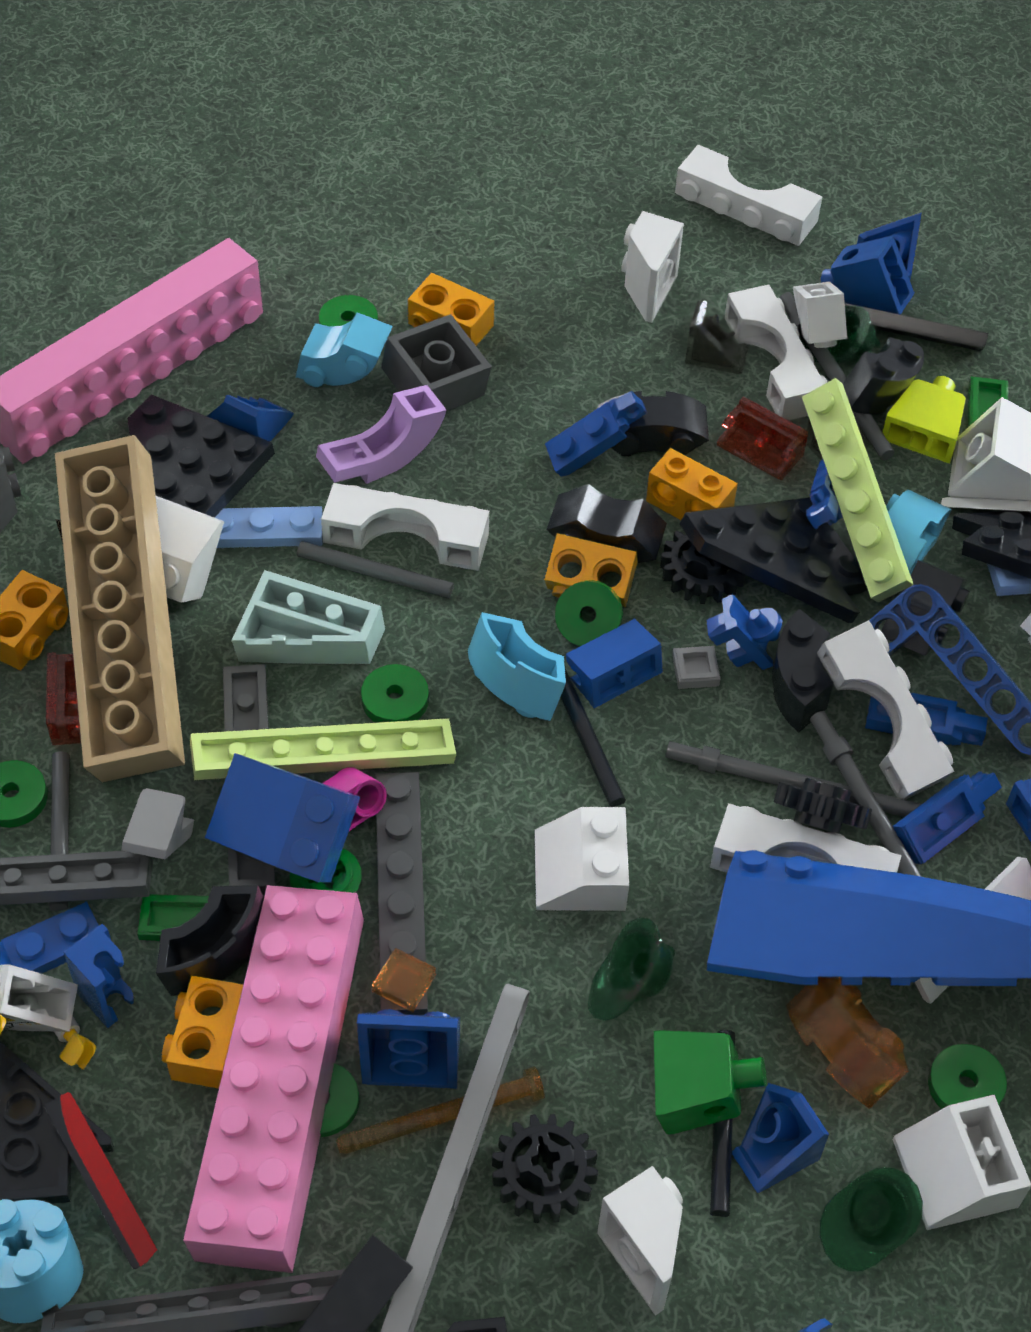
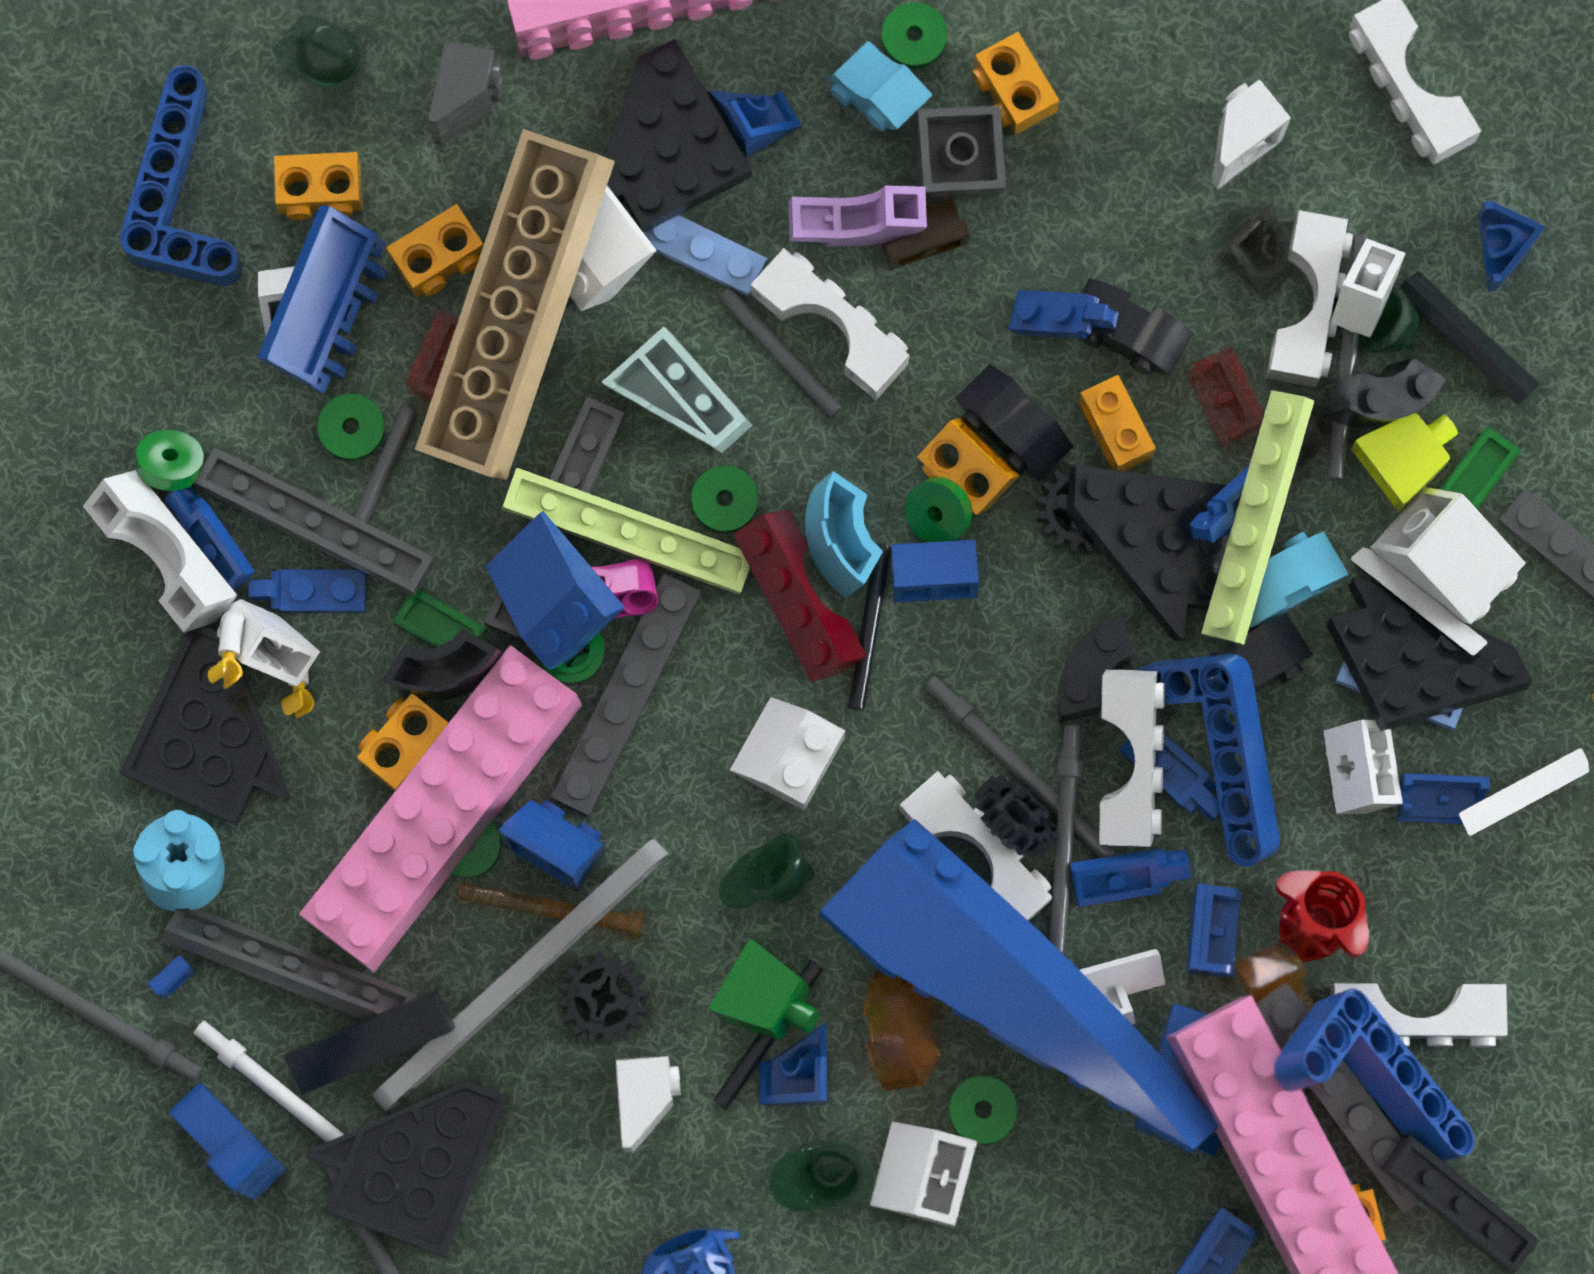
camera: 30 degrees right, 25 degrees up
red sticker [44,1092,157,1269] -> none
blue hinge [63,924,134,1028] -> none
light grey slope [121,788,194,859] -> none
clear orange tile [372,948,436,1012] -> none
light grey tile [672,646,721,689] -> none
blue hips [707,594,783,670] -> none
blue torso [821,236,914,315] -> none
none -> dark red arch [733,510,867,682]
none -> dark brown panel [881,198,970,270]

